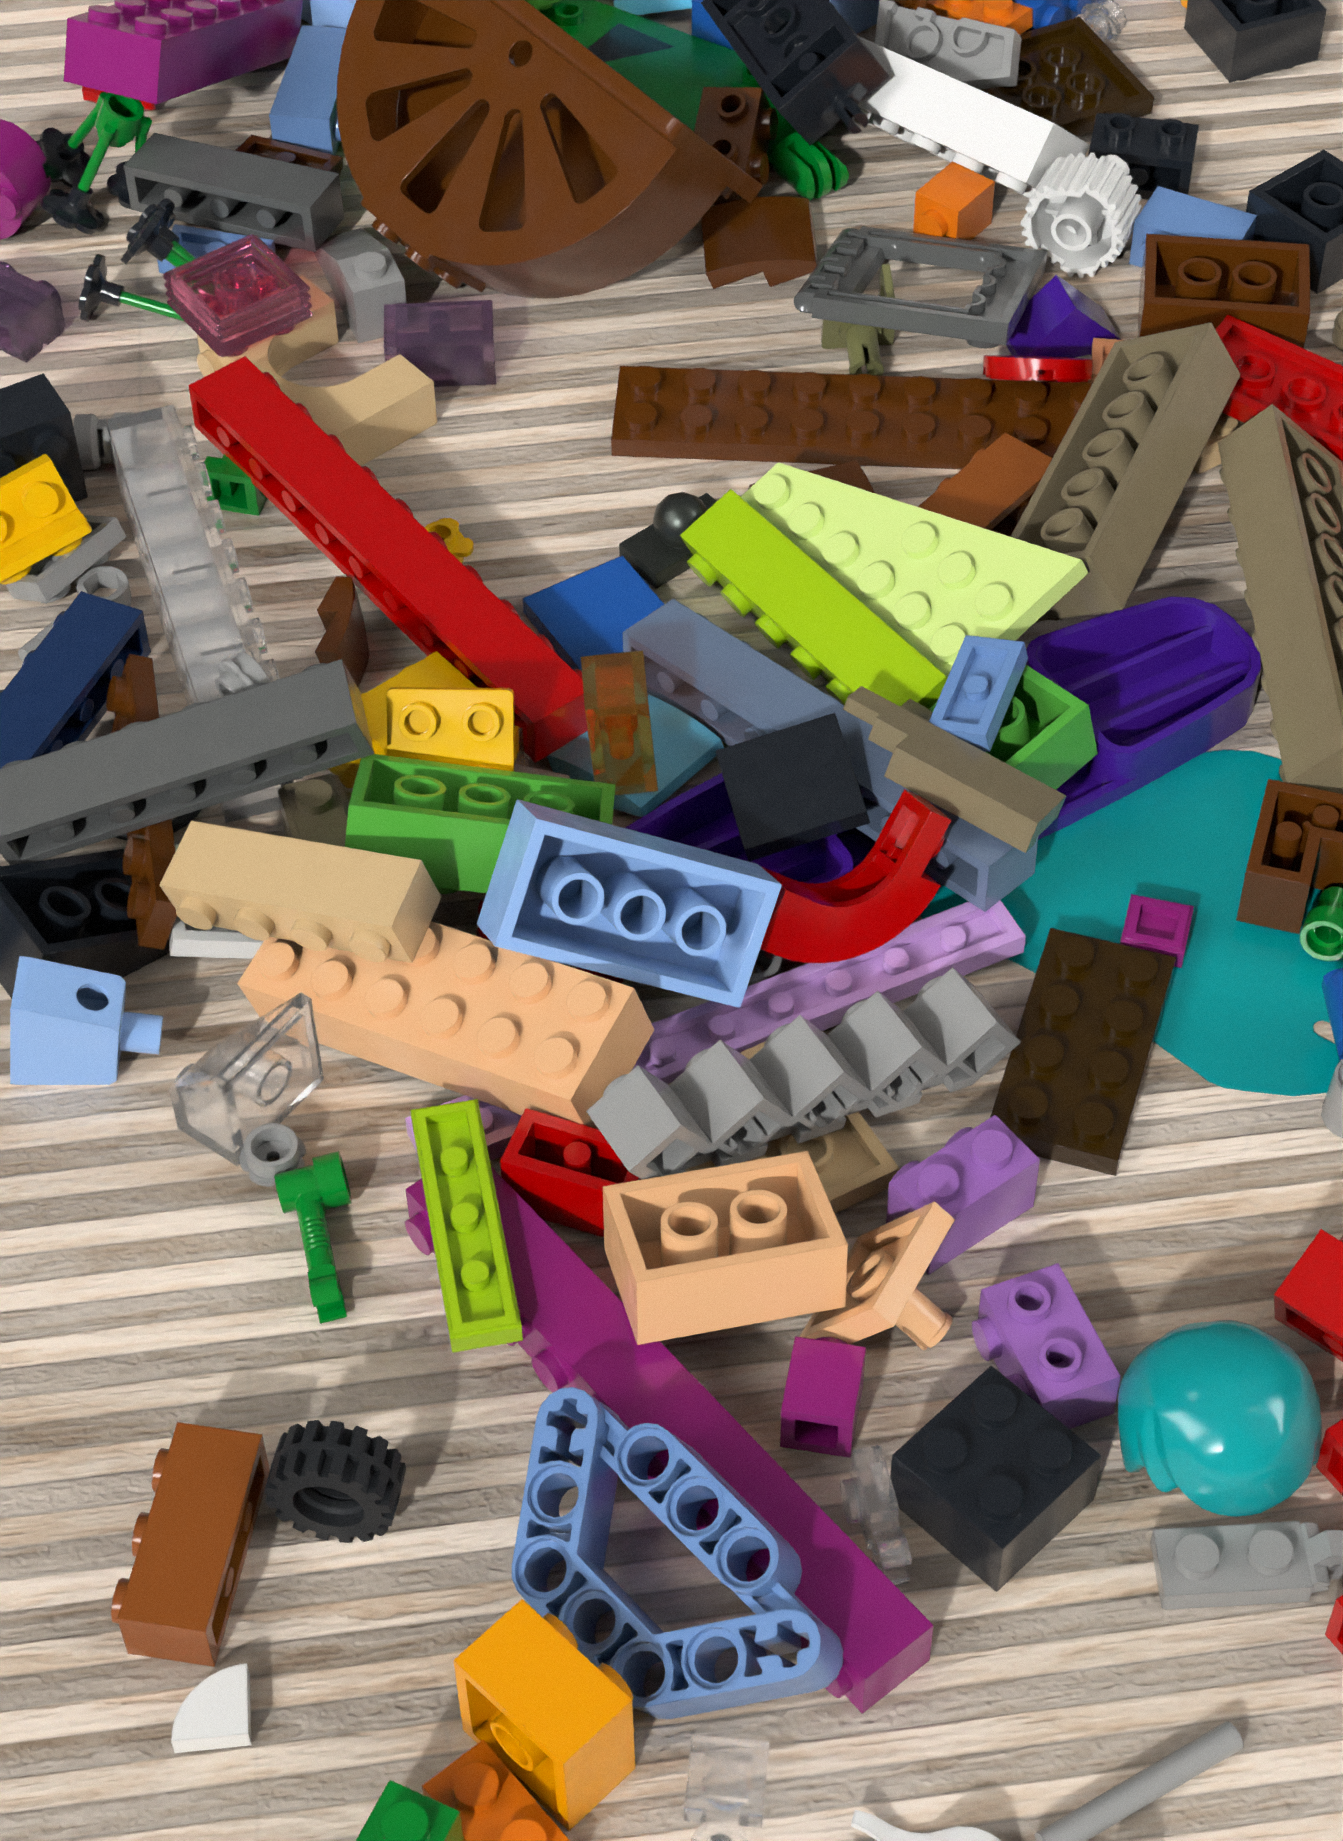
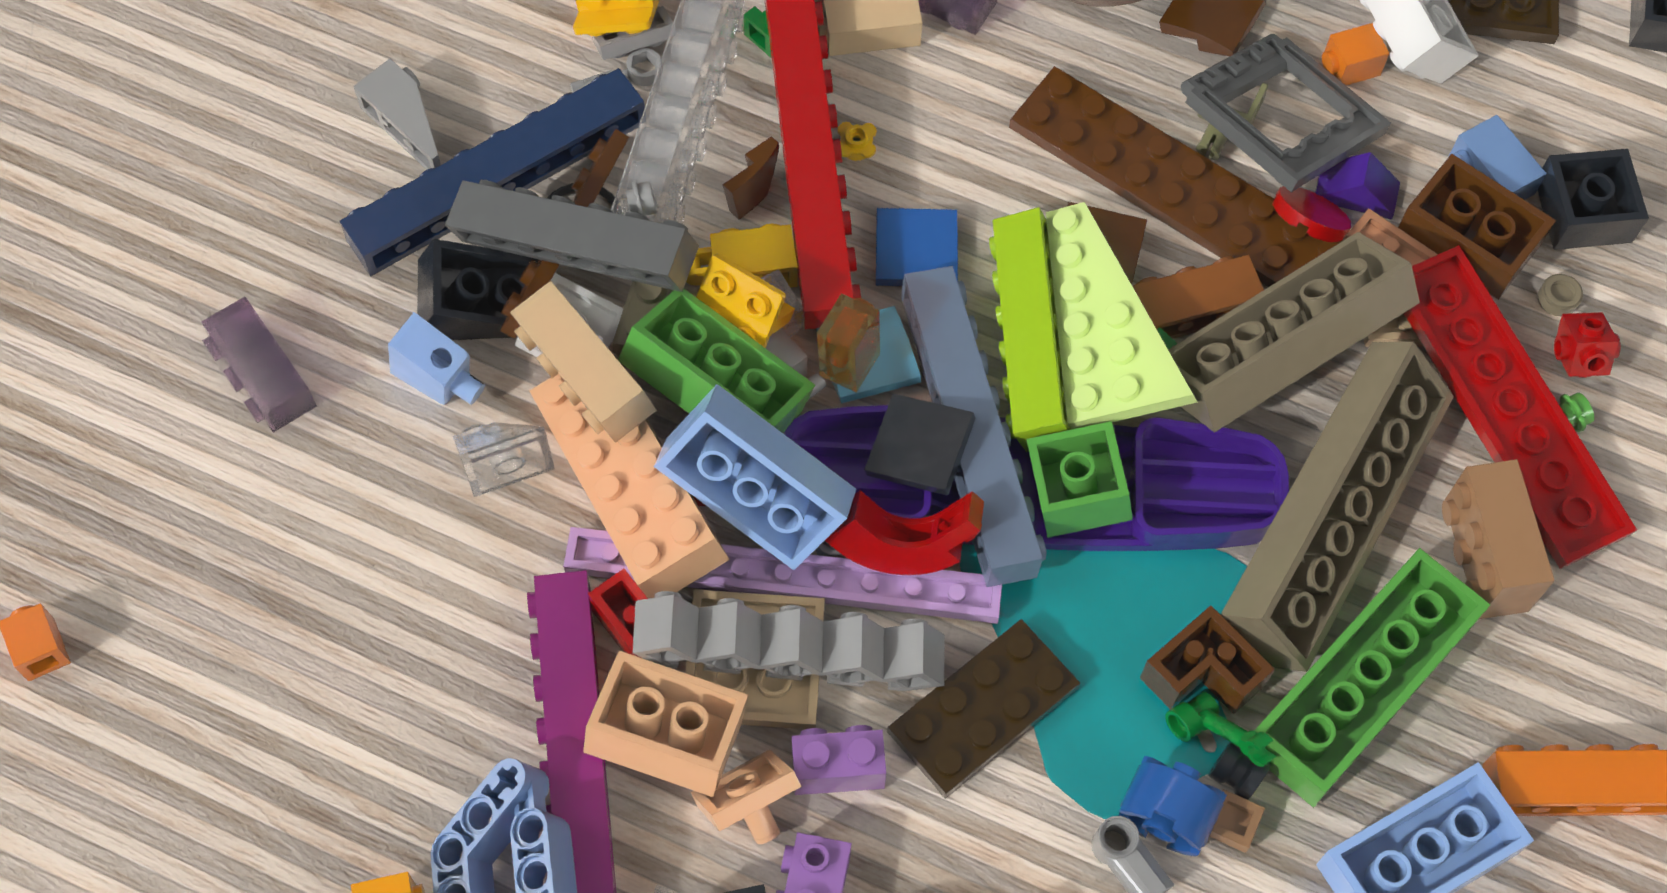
camera: 30 degrees right, 15 degrees up
dark orange brick [111,1422,270,1667] -> none
white tile [171,1663,251,1753] -> none
light grey plate [239,1123,306,1187] -> none
black tyre [264,1420,406,1543] -> none
green brick [274,1151,352,1324] -> none
lime tile [410,1099,523,1353] -> none
pearl dark grey tile [619,492,717,589] -> none
magenta brick [780,1336,866,1458] -> none
dark tan piece [843,686,1066,853] -> none
medium blue plate [929,635,1028,752] -> none
white brick [1021,152,1142,278] -> none
black brick [1088,113,1199,200] -> none
magenta tile [1120,894,1194,968] -> none

